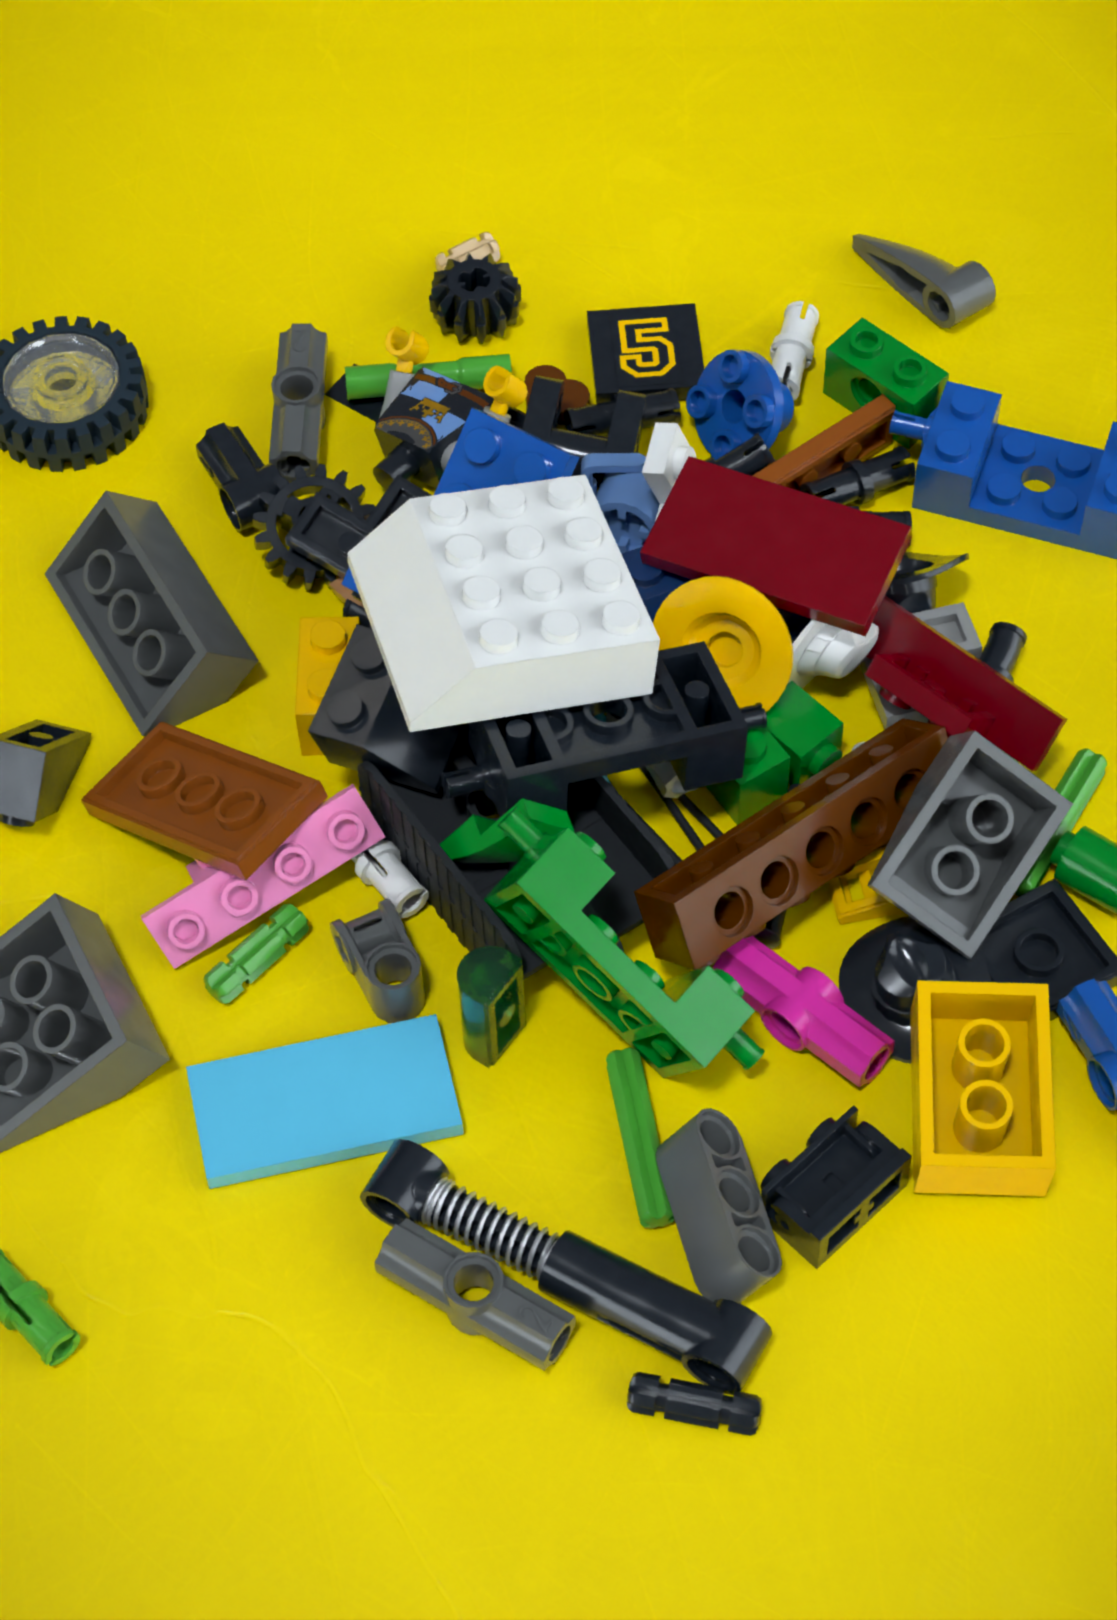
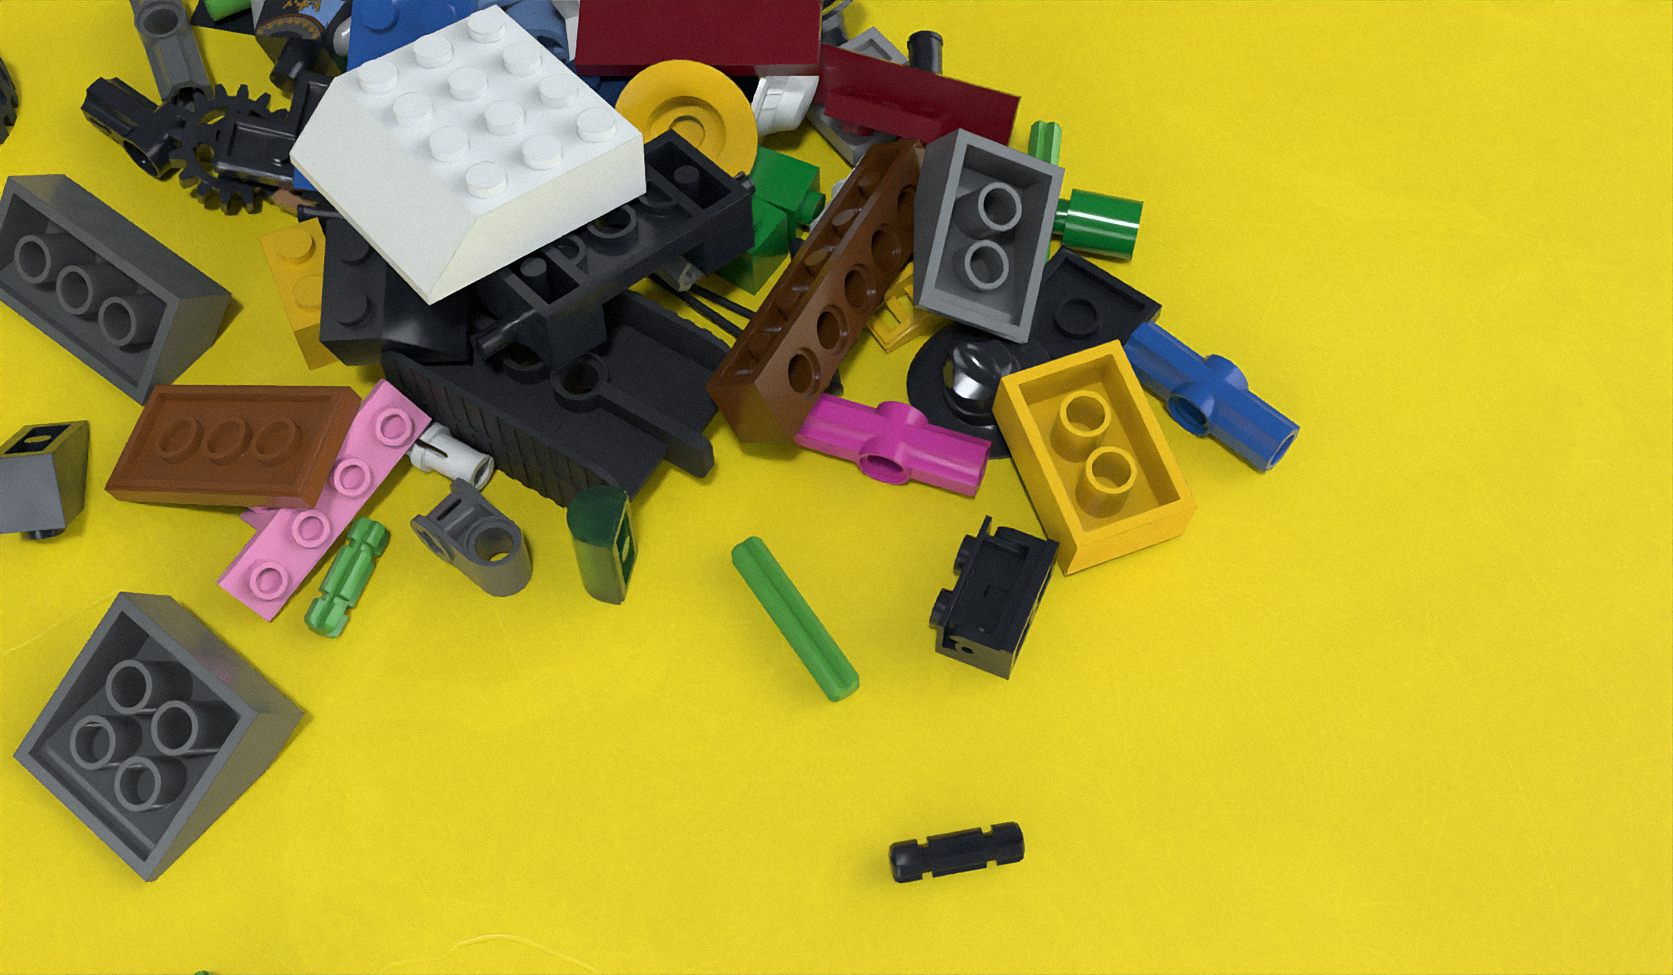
camera: 25 degrees left, 5 degrees up
medium azure tile [186,1014,464,1189] -> none
black piece [360,1139,772,1395] -> none
dark grey piece [374,1218,576,1371] -> none
green slope [440,798,574,863] -> none
green brick [484,807,765,1078] -> none
dark grey beam [655,1108,782,1303] -> none

